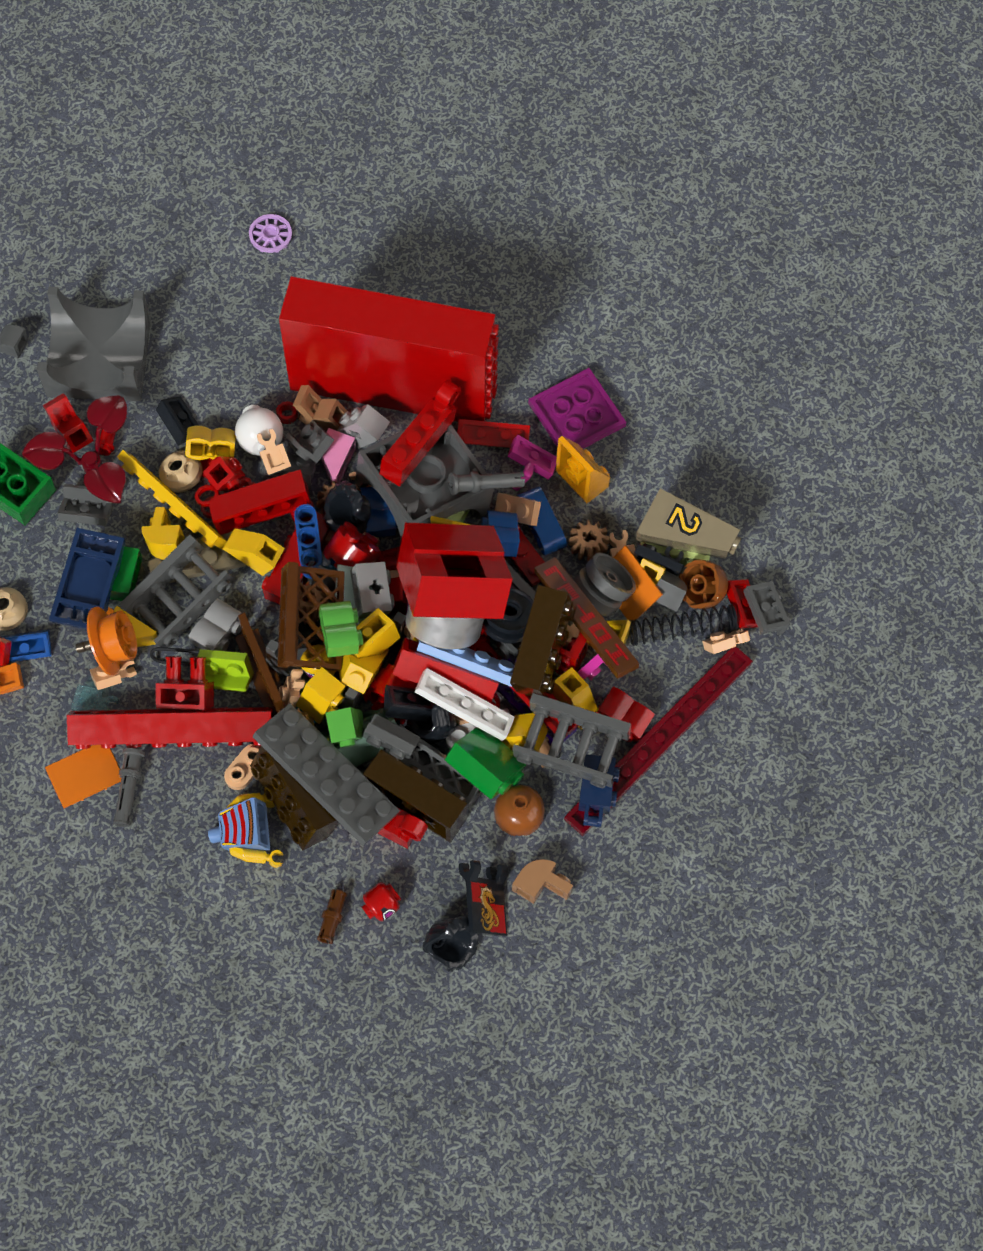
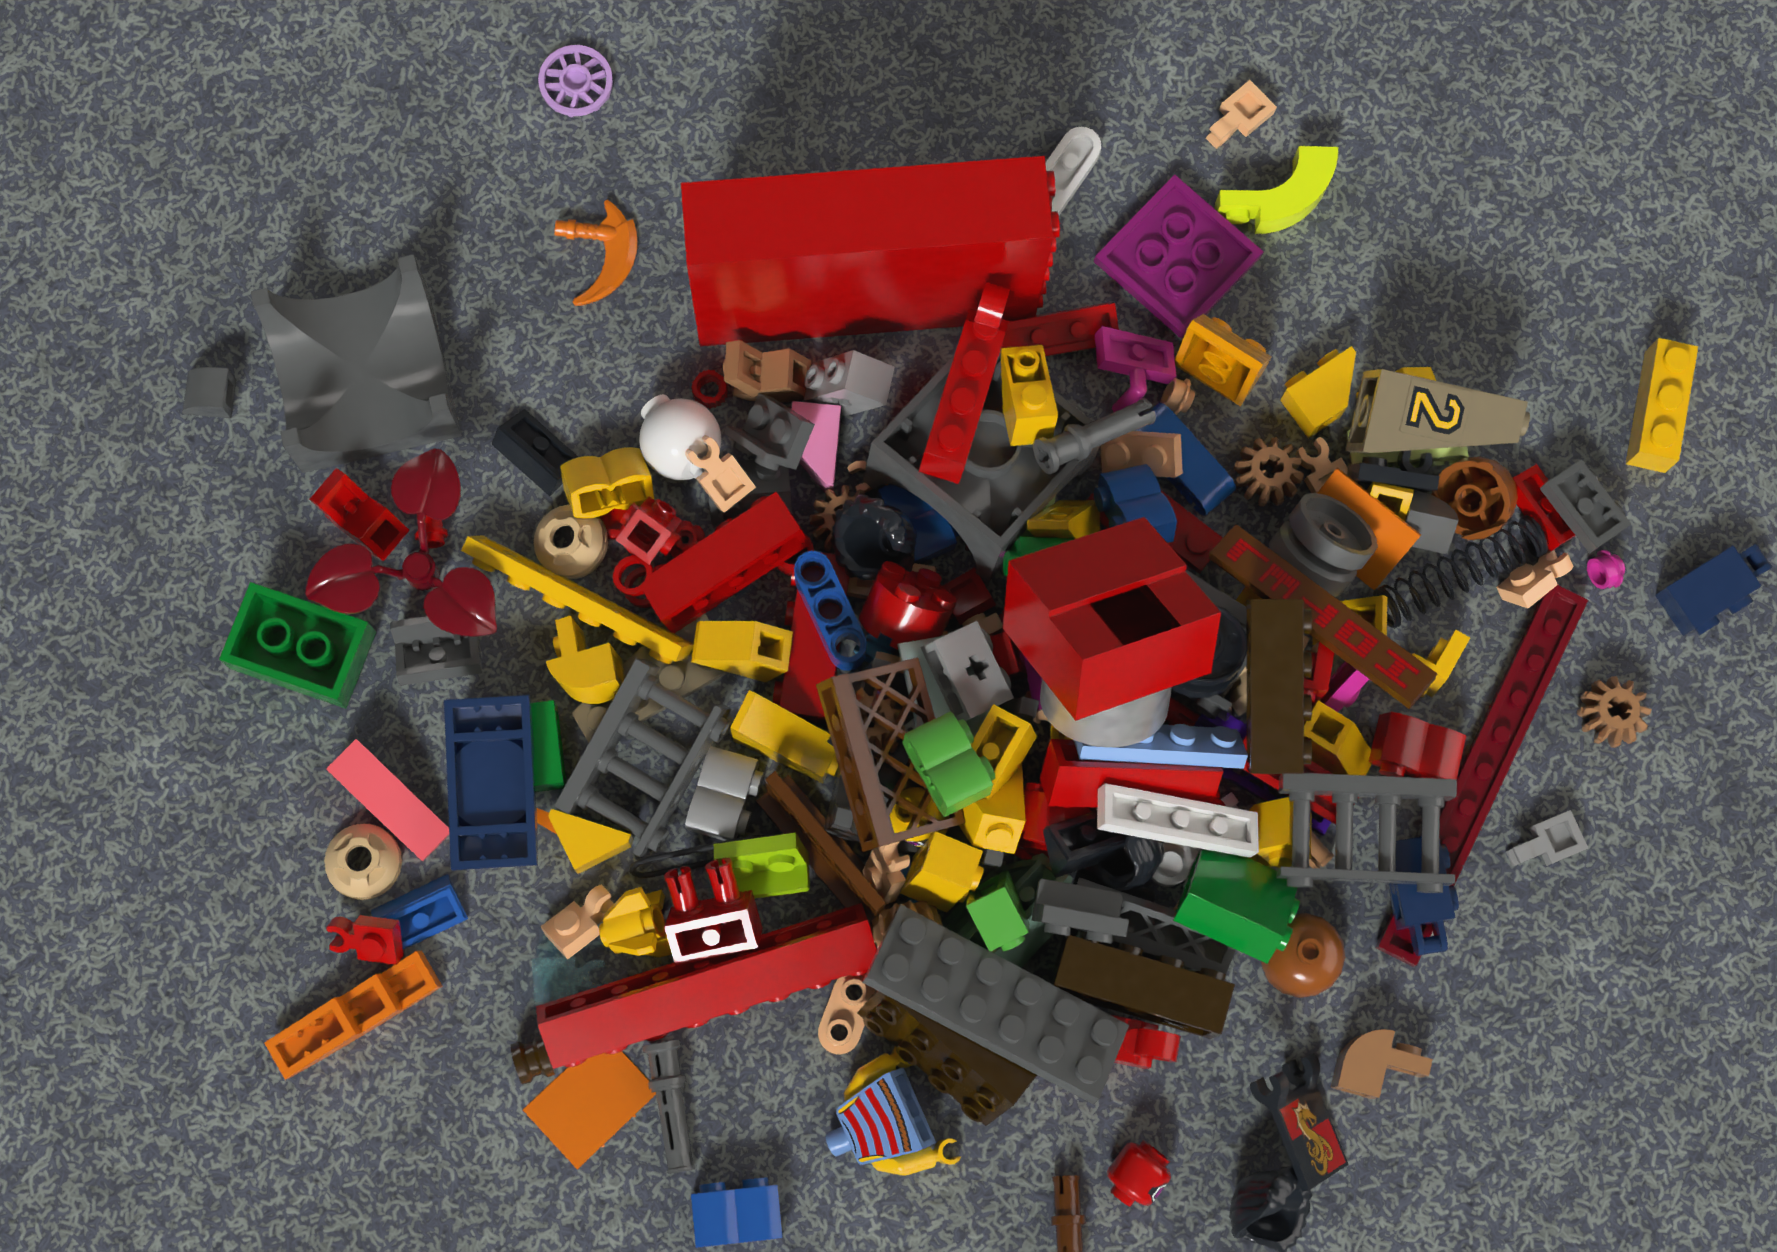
camera: 20 degrees left, 10 degrees up
orange piece [76,607,137,676] -> none
none -> coral slope [326,739,449,861]
none -> dark brown wheel [510,1035,556,1085]
none -> orange piece [554,200,638,306]
none -> yellow brick [599,887,672,957]
none -> blue brick [691,1177,783,1248]
none -> yellow slope [730,690,839,783]
none -> yellow slope [1001,345,1058,446]
none -> white plate [1046,127,1101,216]
none -> light nougat plate [1160,378,1195,415]
none -> light nougat plate [1206,80,1277,149]
none -> neon yellow arch [1215,146,1338,234]
none -> yellow slope [1280,346,1356,439]
none -> yellow bracket [1412,630,1470,697]
none -> light grey plate [1506,810,1588,866]
none -> medium nougat gear [1577,676,1652,748]
none -> dark pink plate [1587,550,1625,589]
none -> yellow brick [1626,338,1698,473]
none -> dark blue brick [1655,543,1773,636]

